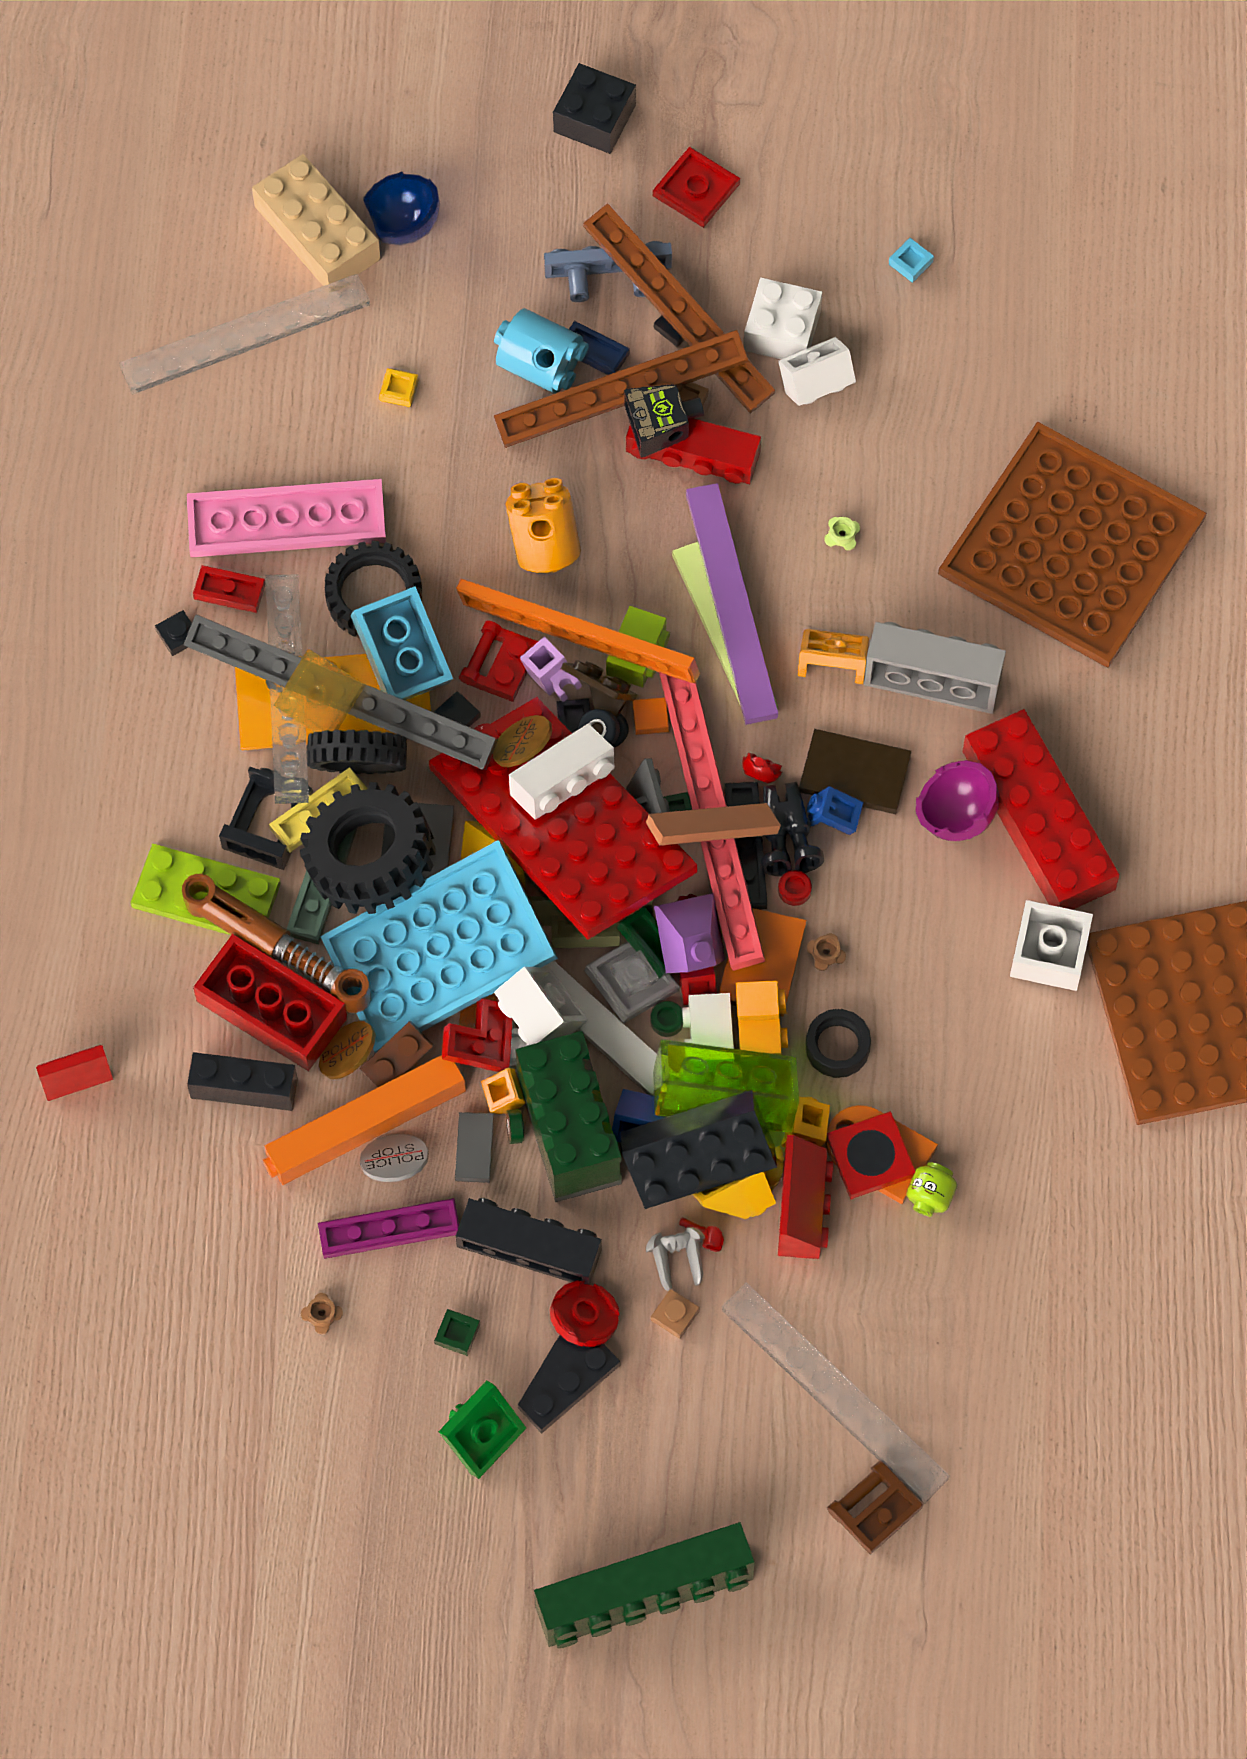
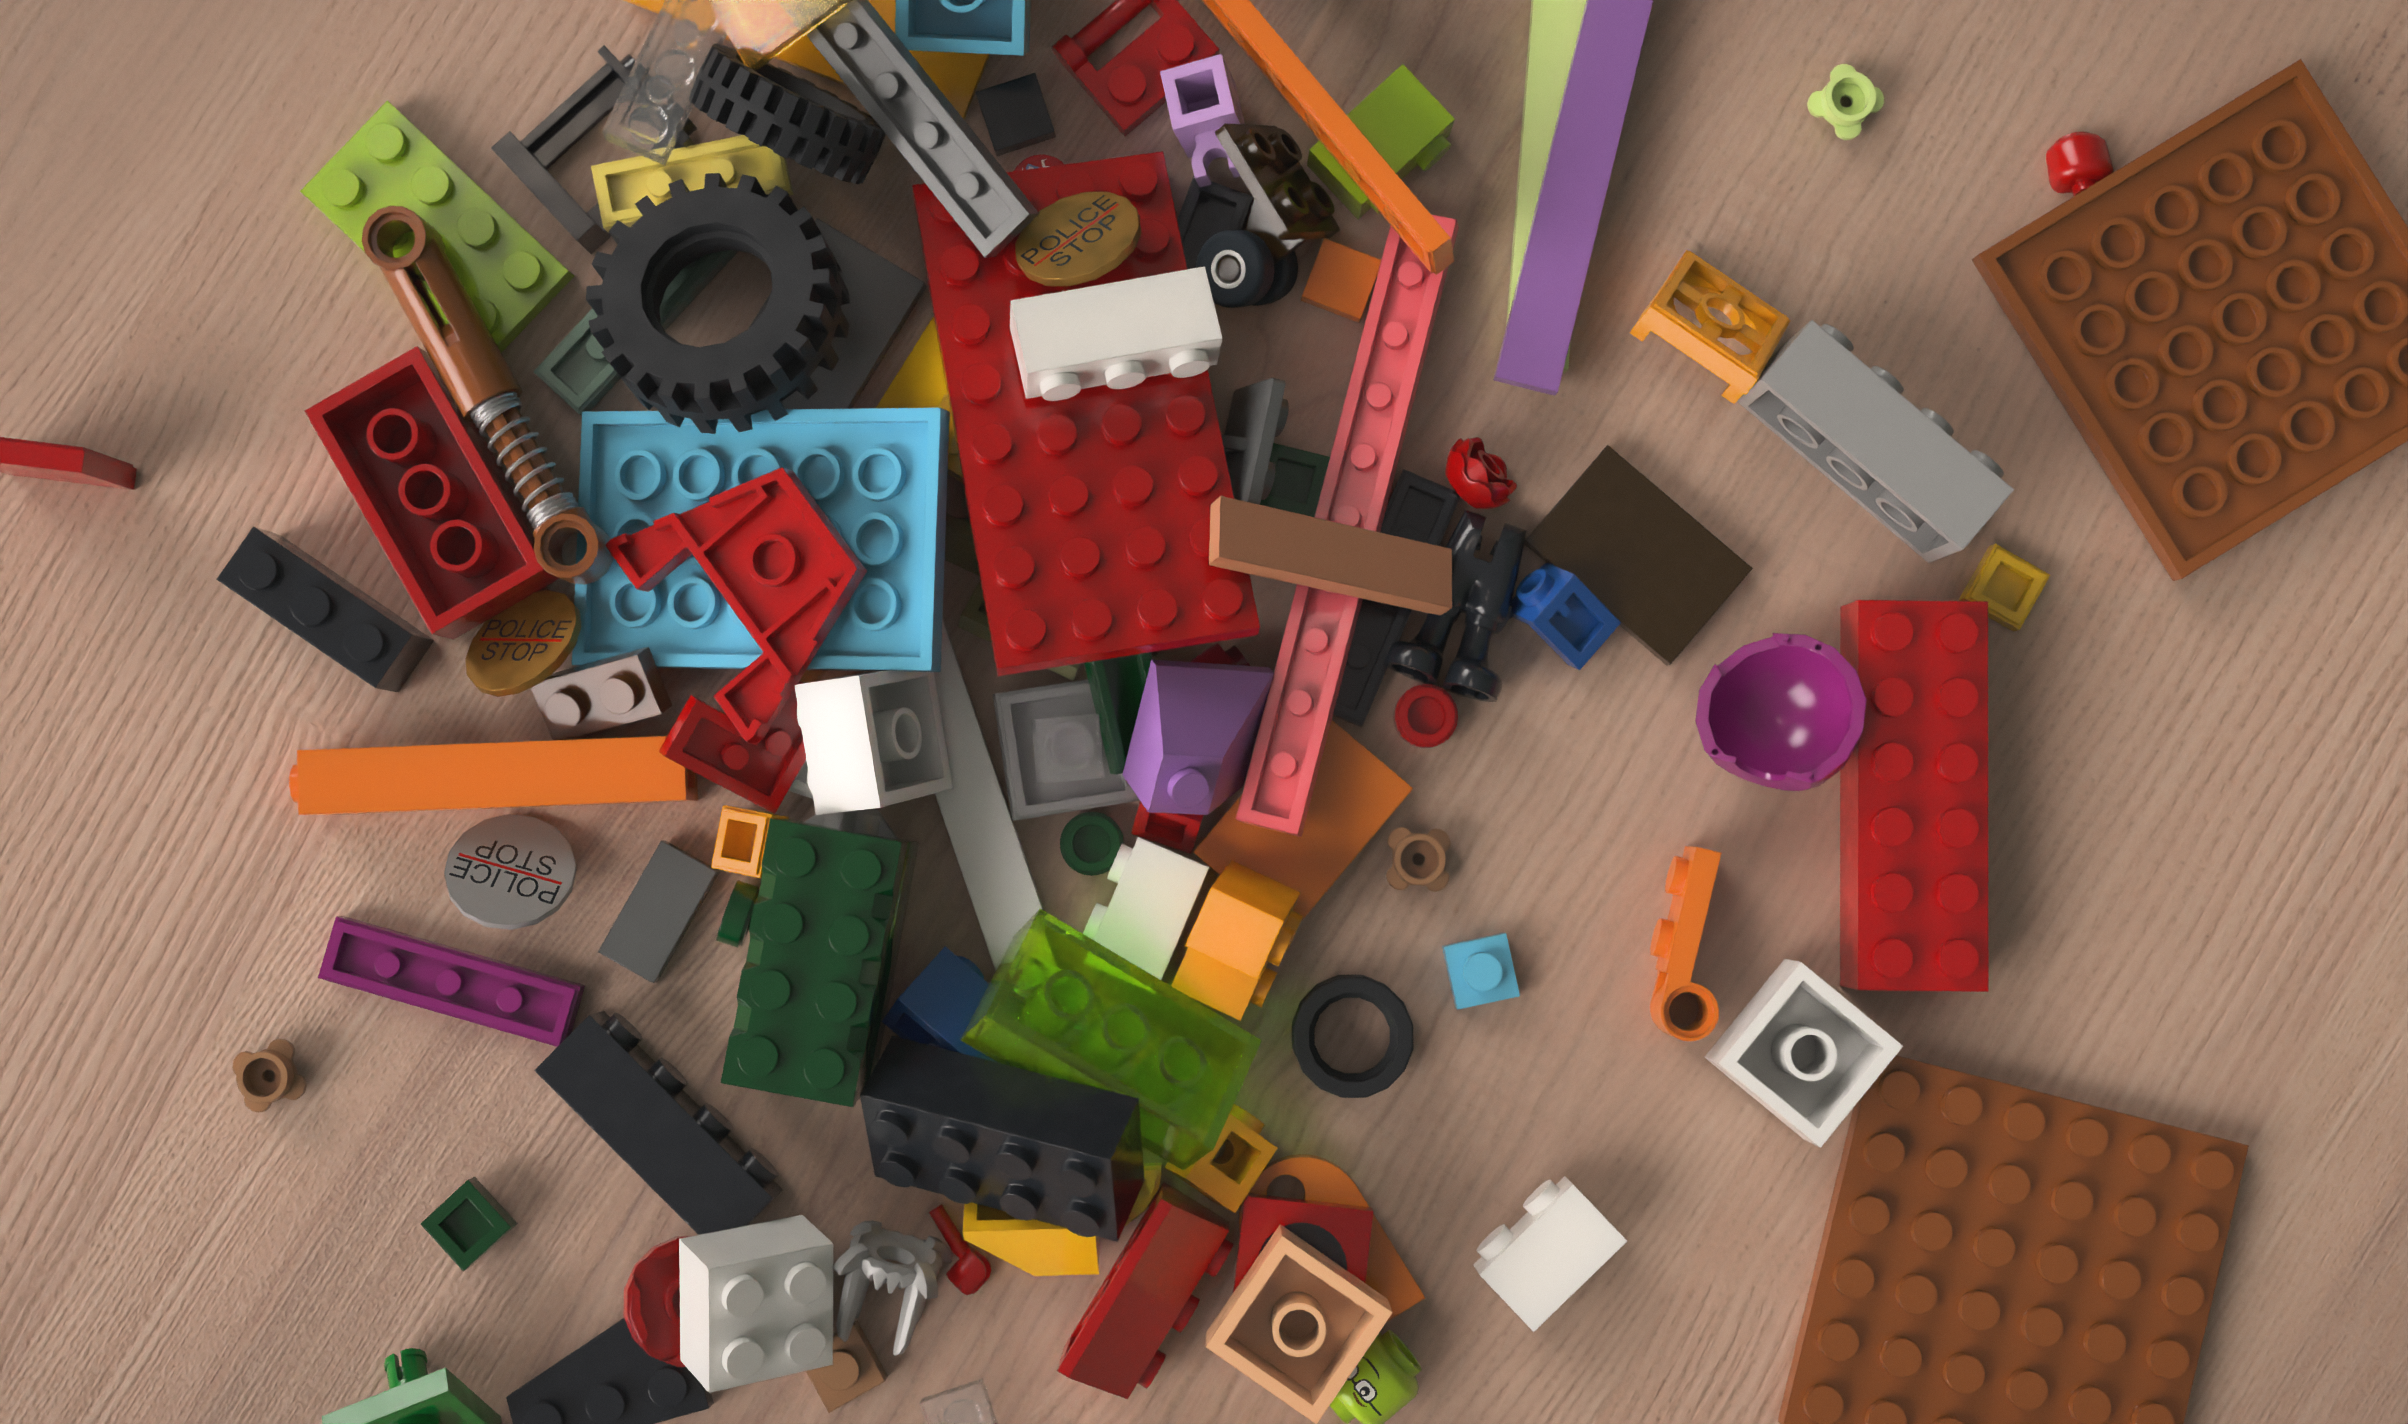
camera: 30 degrees right, 20 degrees up
none -> red wing [605,467,867,743]
none -> white brick [679,1215,833,1393]
none -> light nougat brick [1206,1224,1393,1424]
none -> medium azure plate [1442,933,1520,1010]
none -> white brick [1473,1176,1627,1332]
none -> orange plate [1650,846,1722,1041]
none -> yellow tile [1959,543,2051,632]
none -> red piece [2046,132,2114,196]

